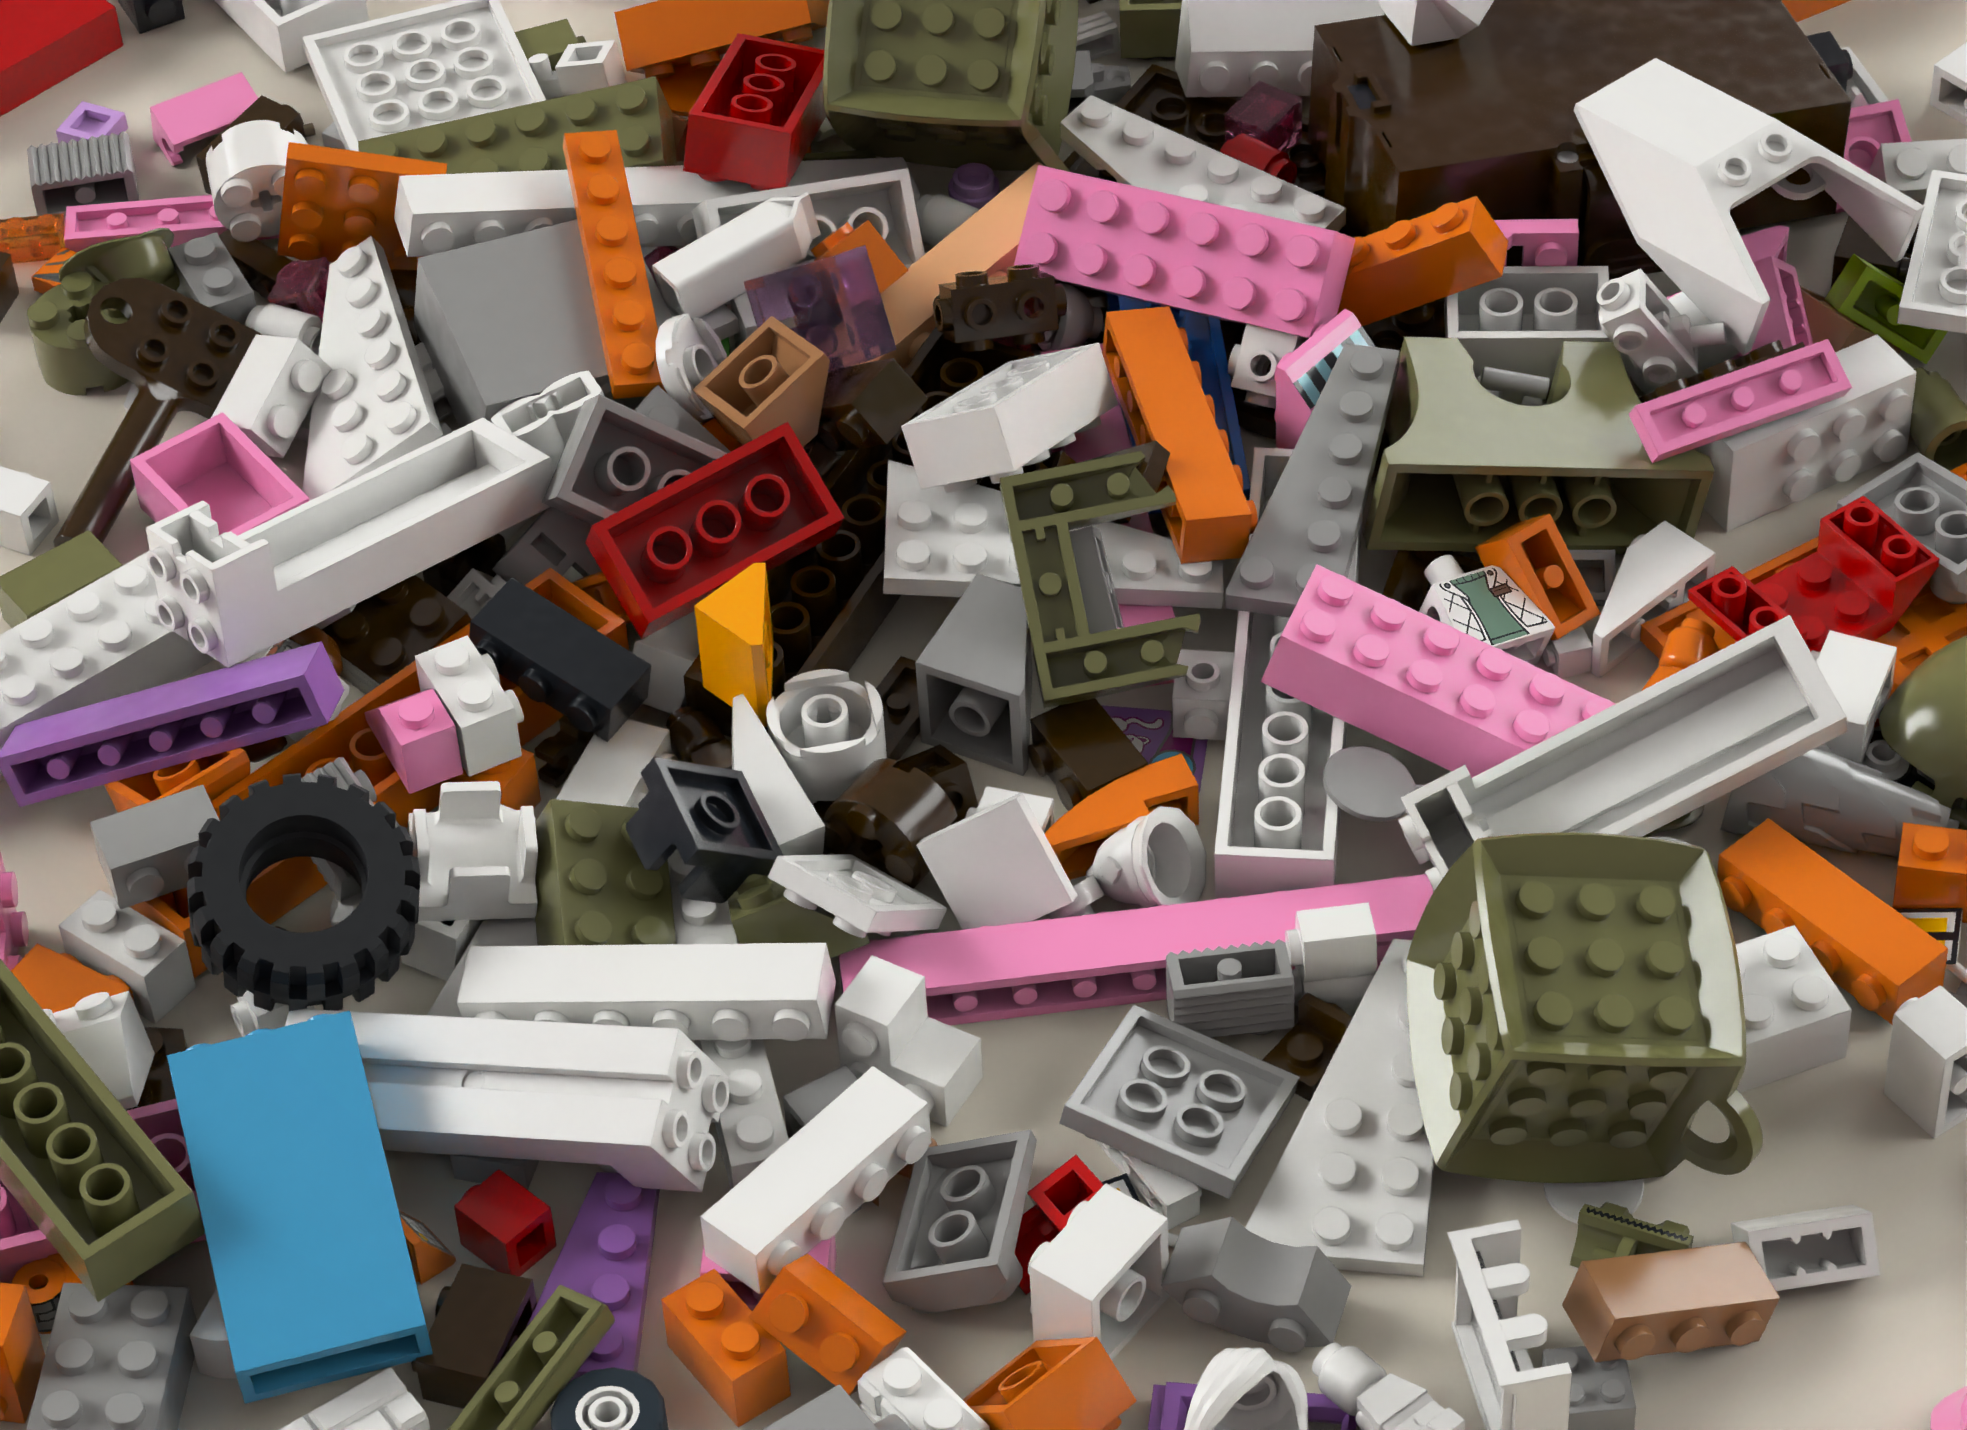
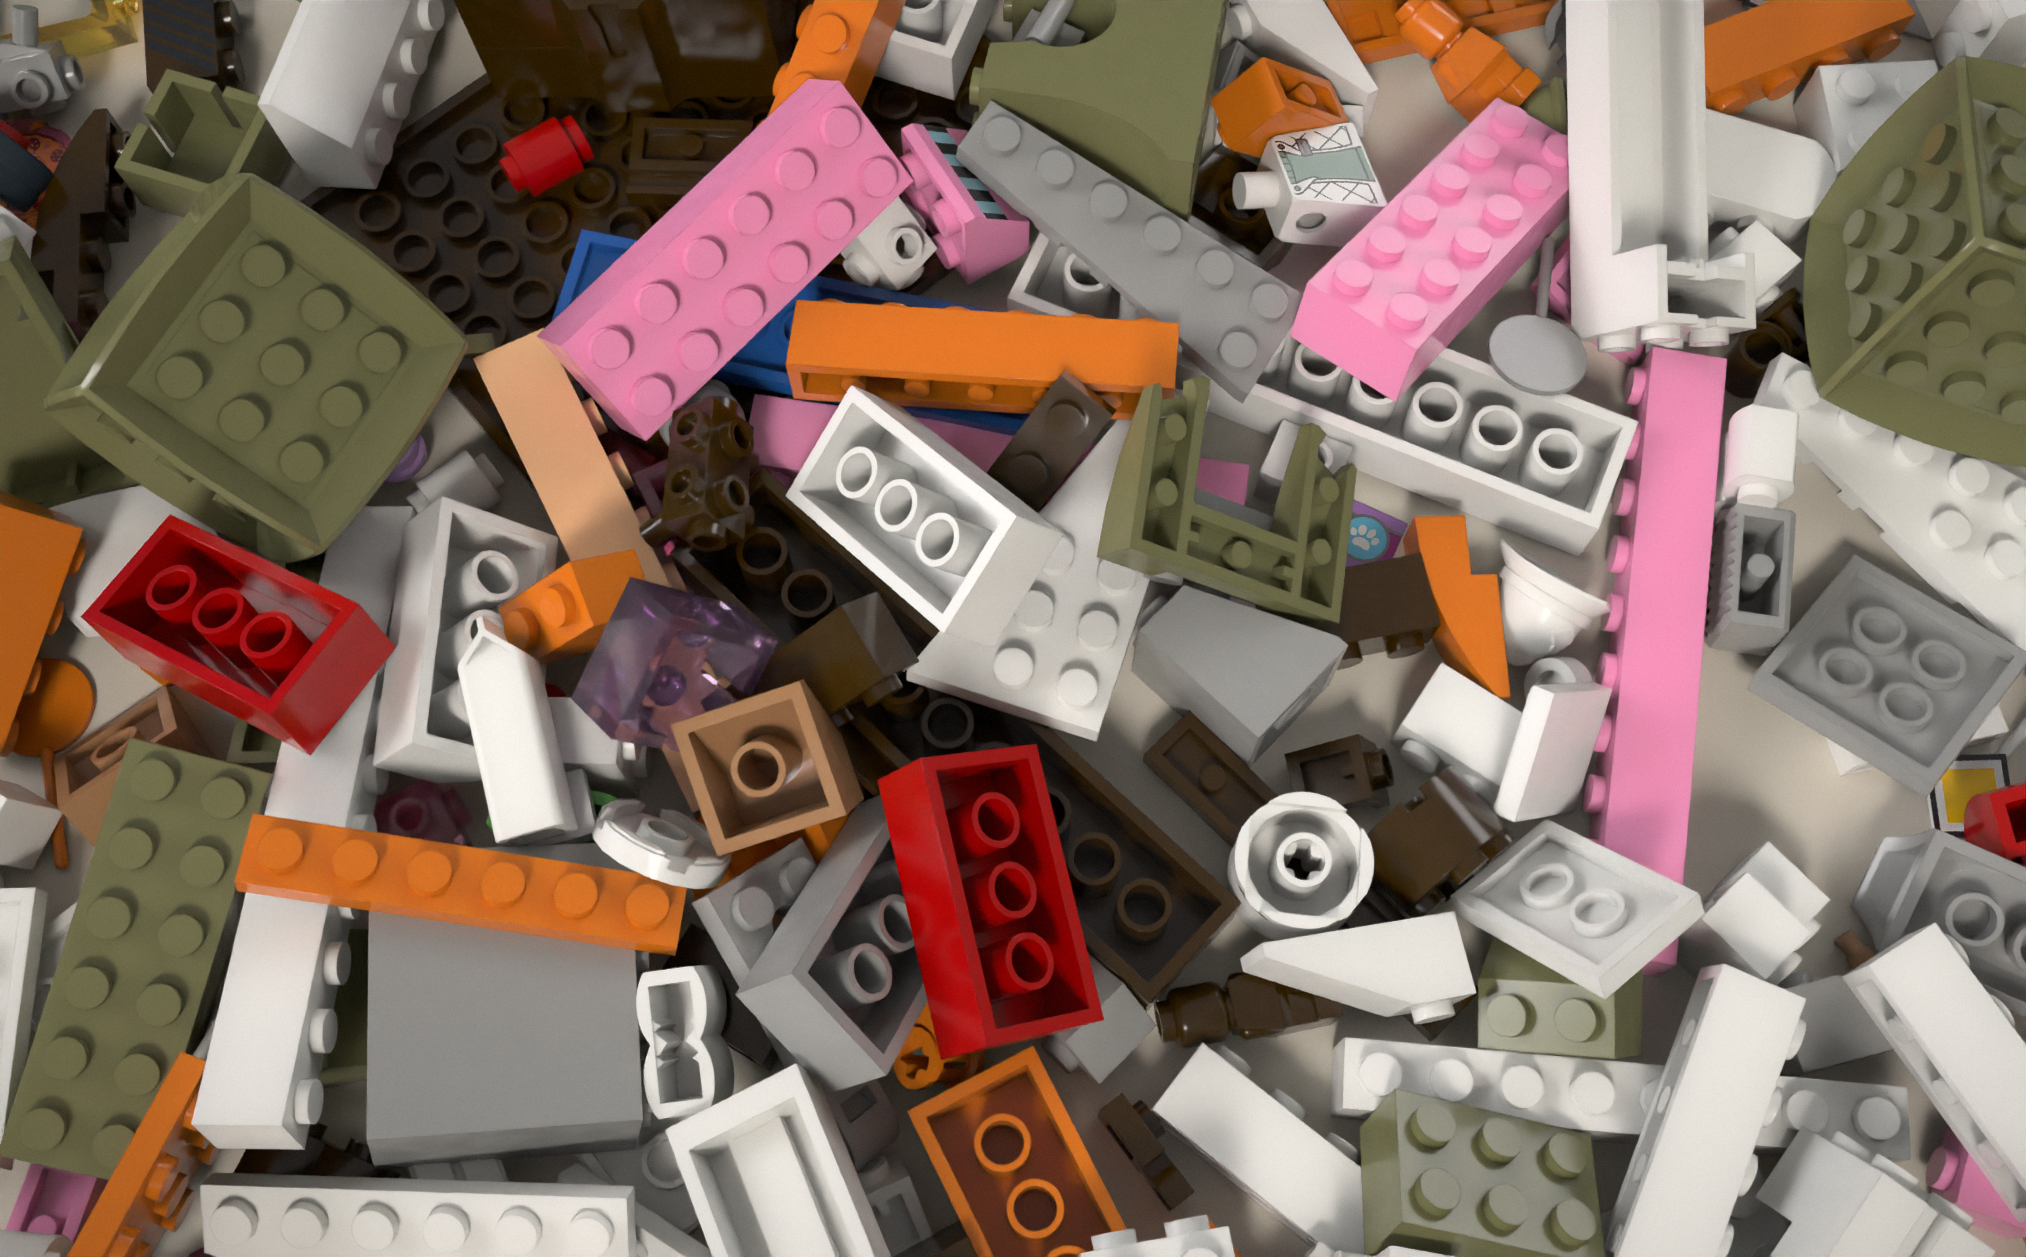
camera: 75 degrees left, 25 degrees up
black brick [469,577,651,742] -> none
black panel [626,757,784,903] -> none
light orange slope [694,563,774,727] -> none
white wing [1060,95,1346,232] -> none
clear pink brick [1225,80,1302,153] -> none
dark brown bracket [1262,993,1353,1102] -> none

